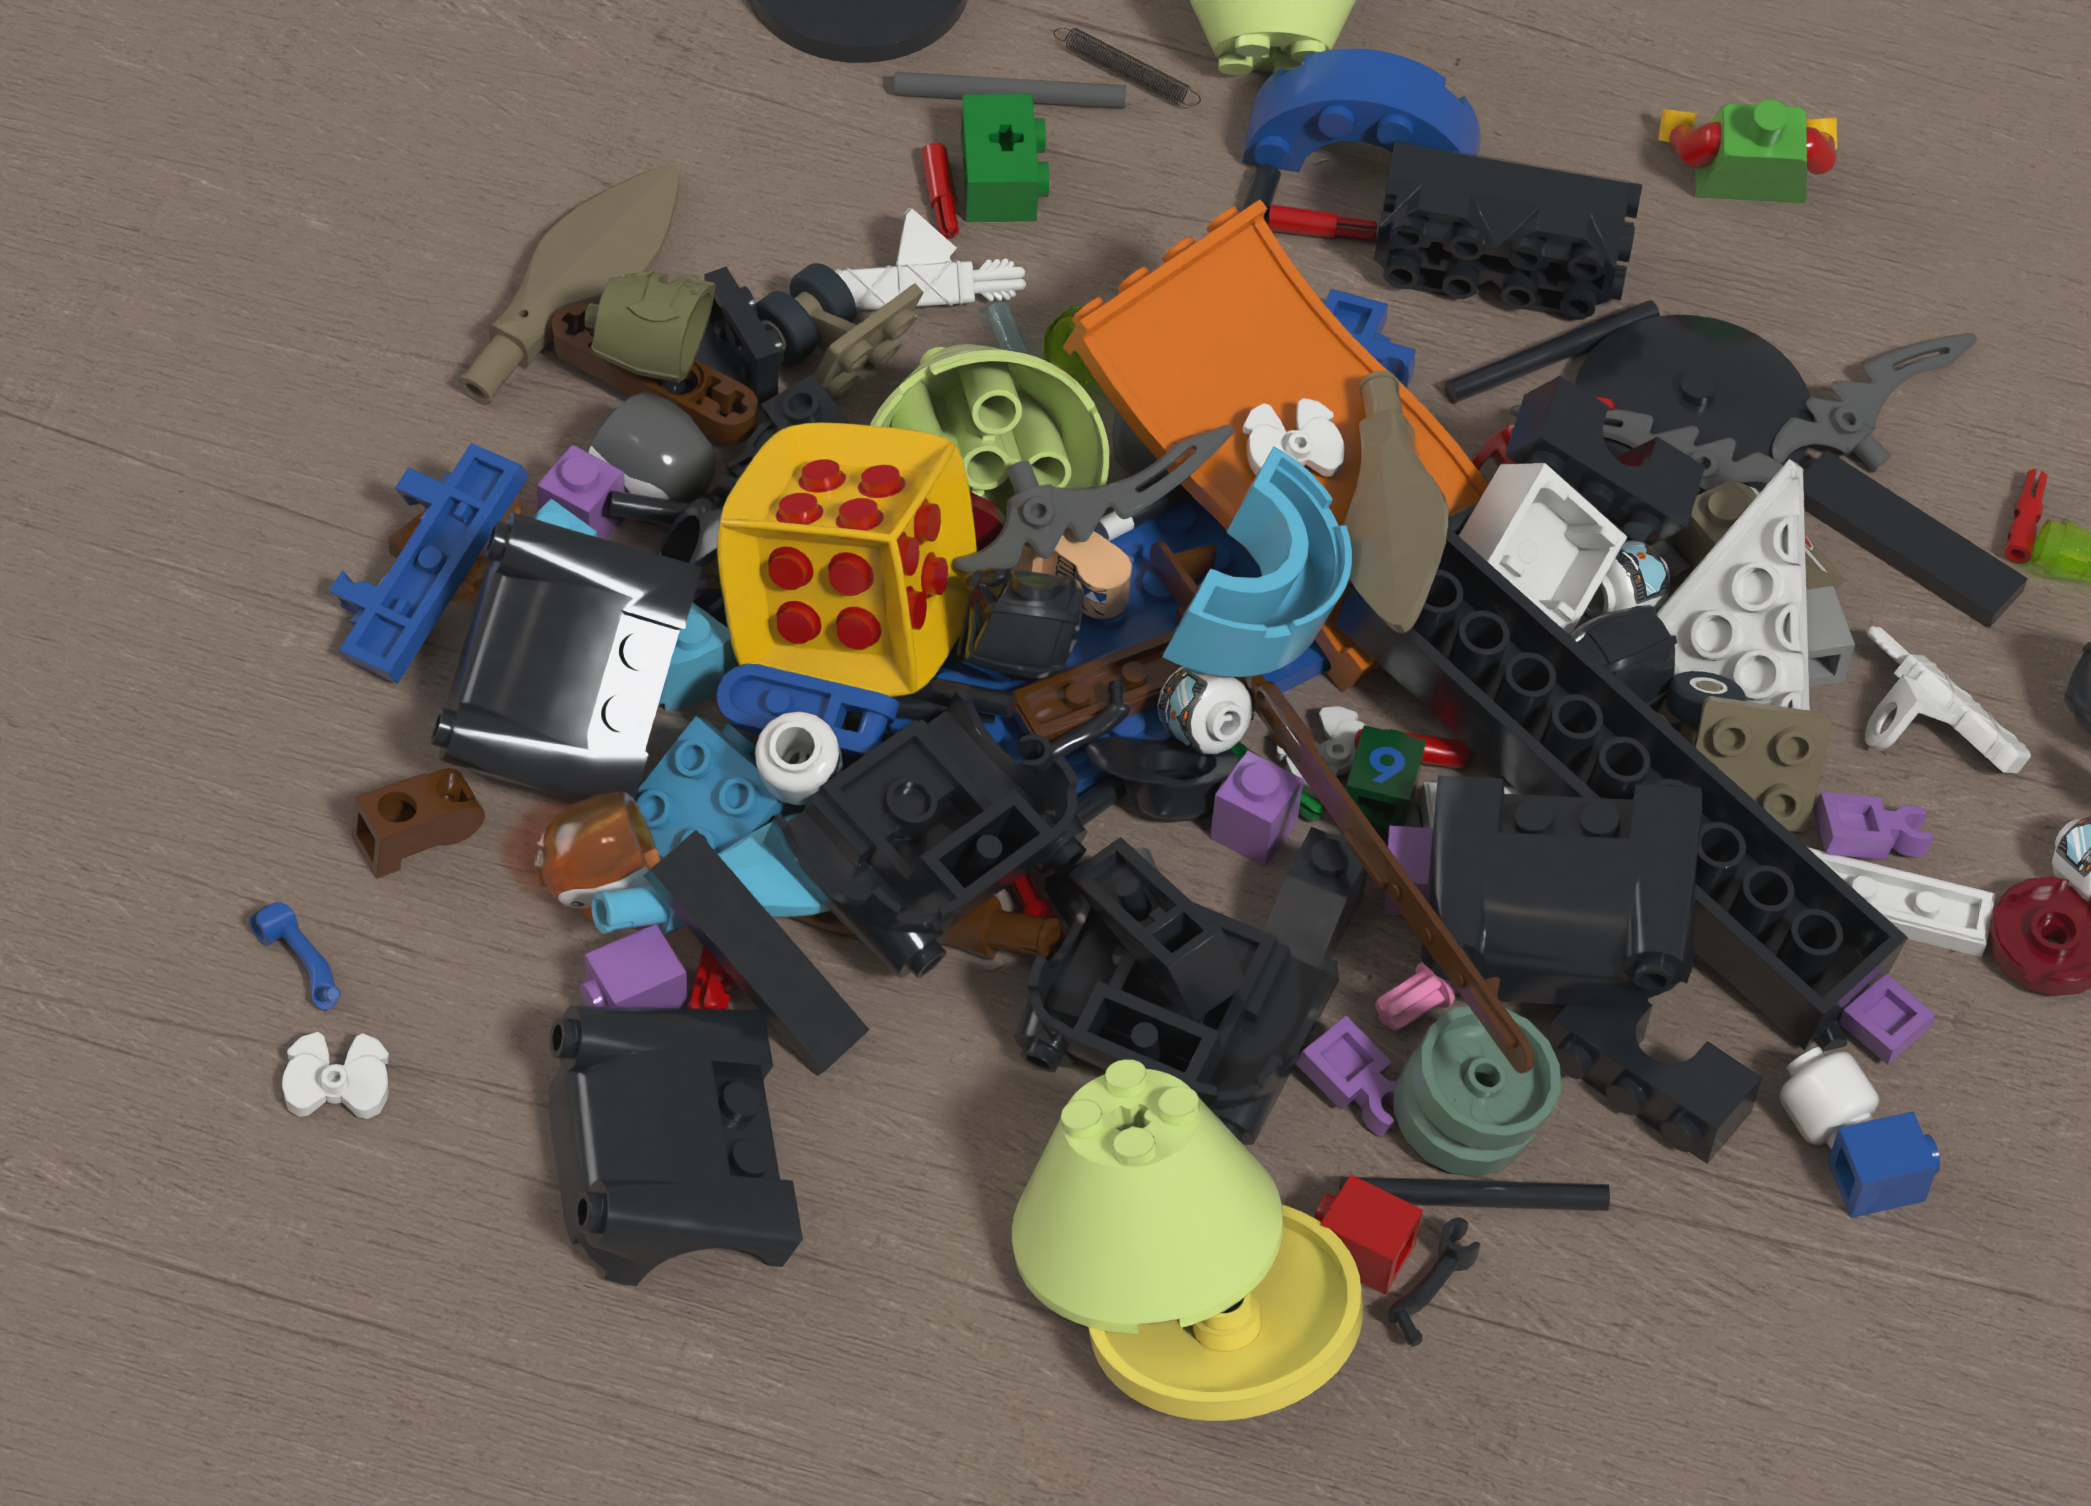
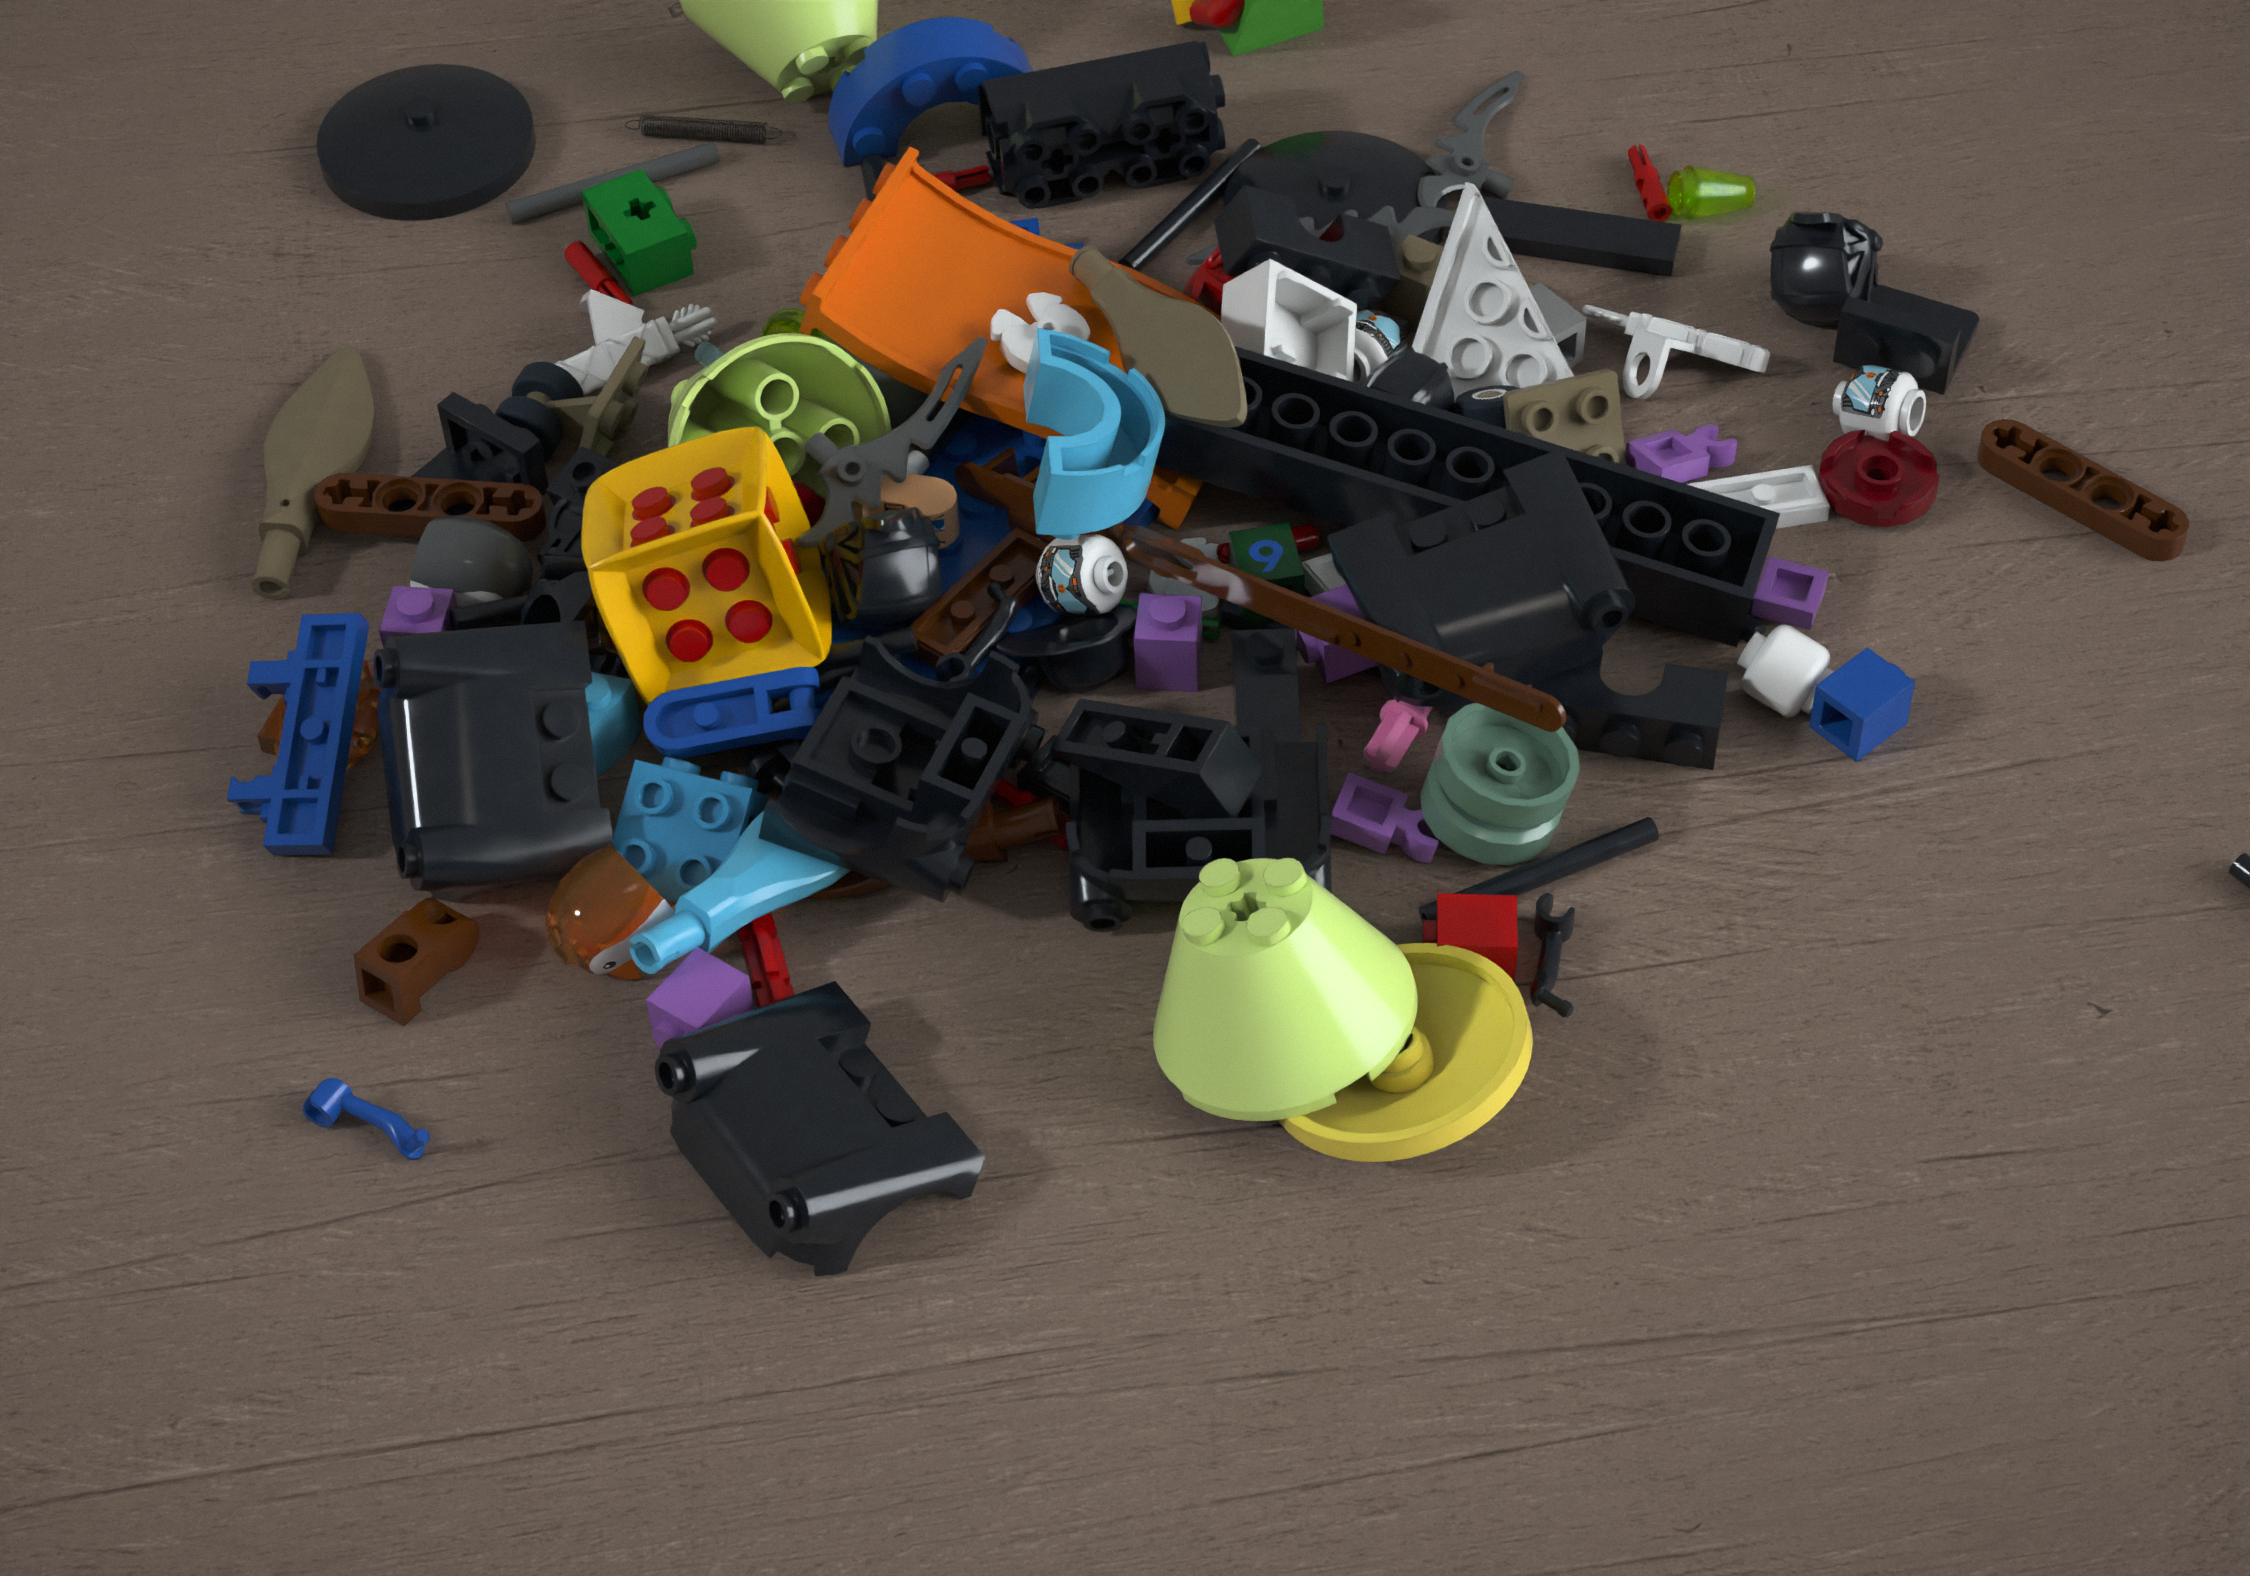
camera: 20 degrees left, 5 degrees down
white piece [282,1032,389,1119] -> none
olive helmet [585,271,715,383] -> none
black tile [643,830,870,1076] -> none
white head [755,711,843,806] -> none

